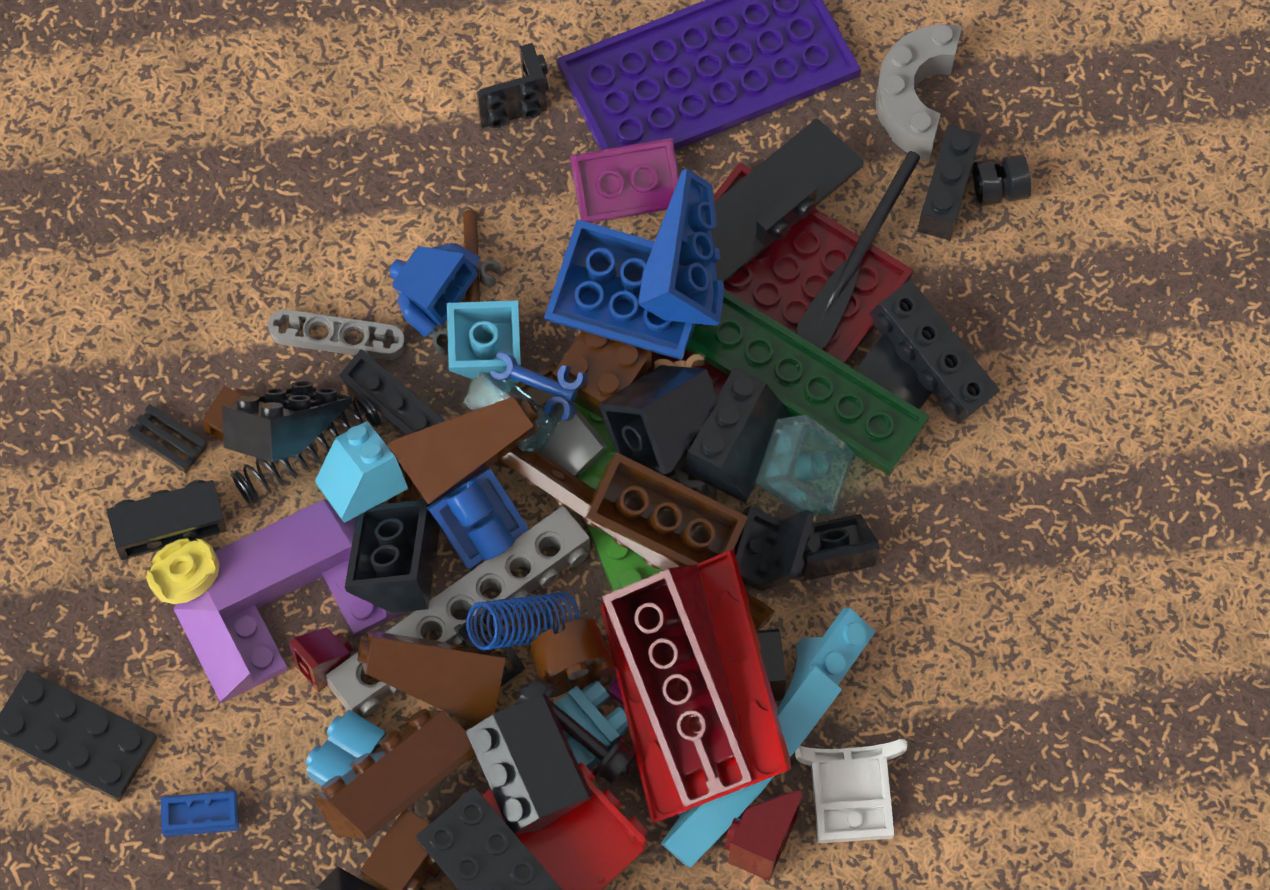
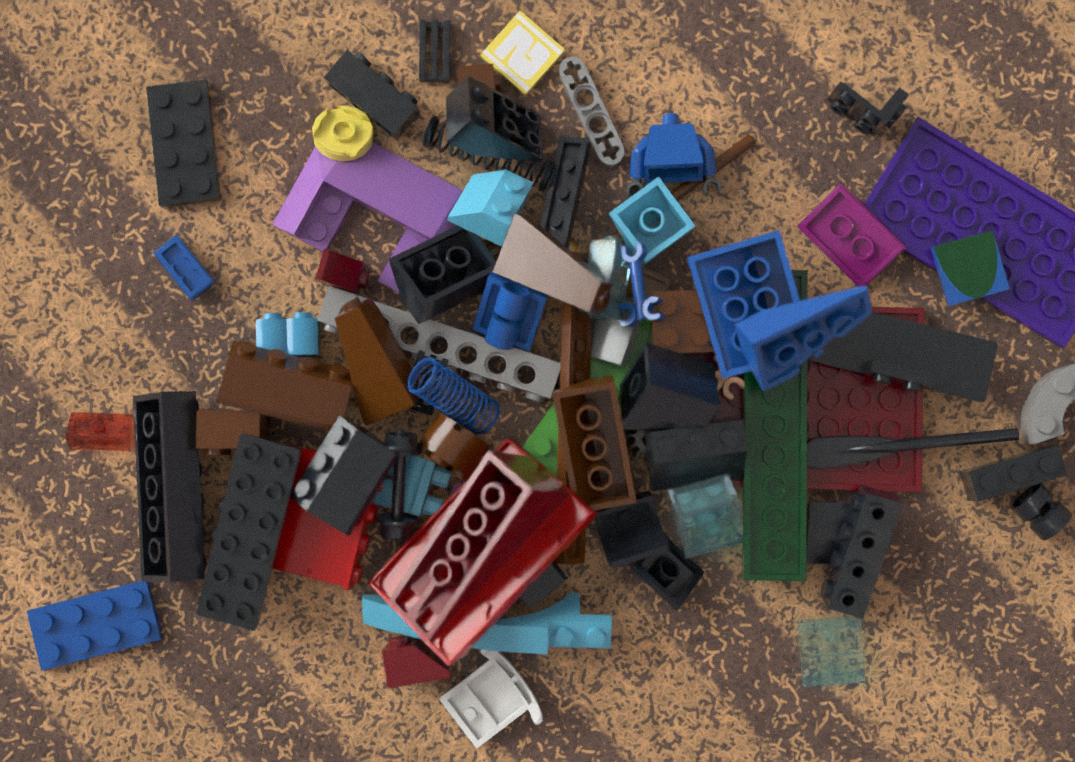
camera: 60 degrees right, 20 degrees up
none -> tile [480,11,565,97]
none -> clear light blue slope [797,616,865,687]
none -> dark green tile [931,230,1010,307]

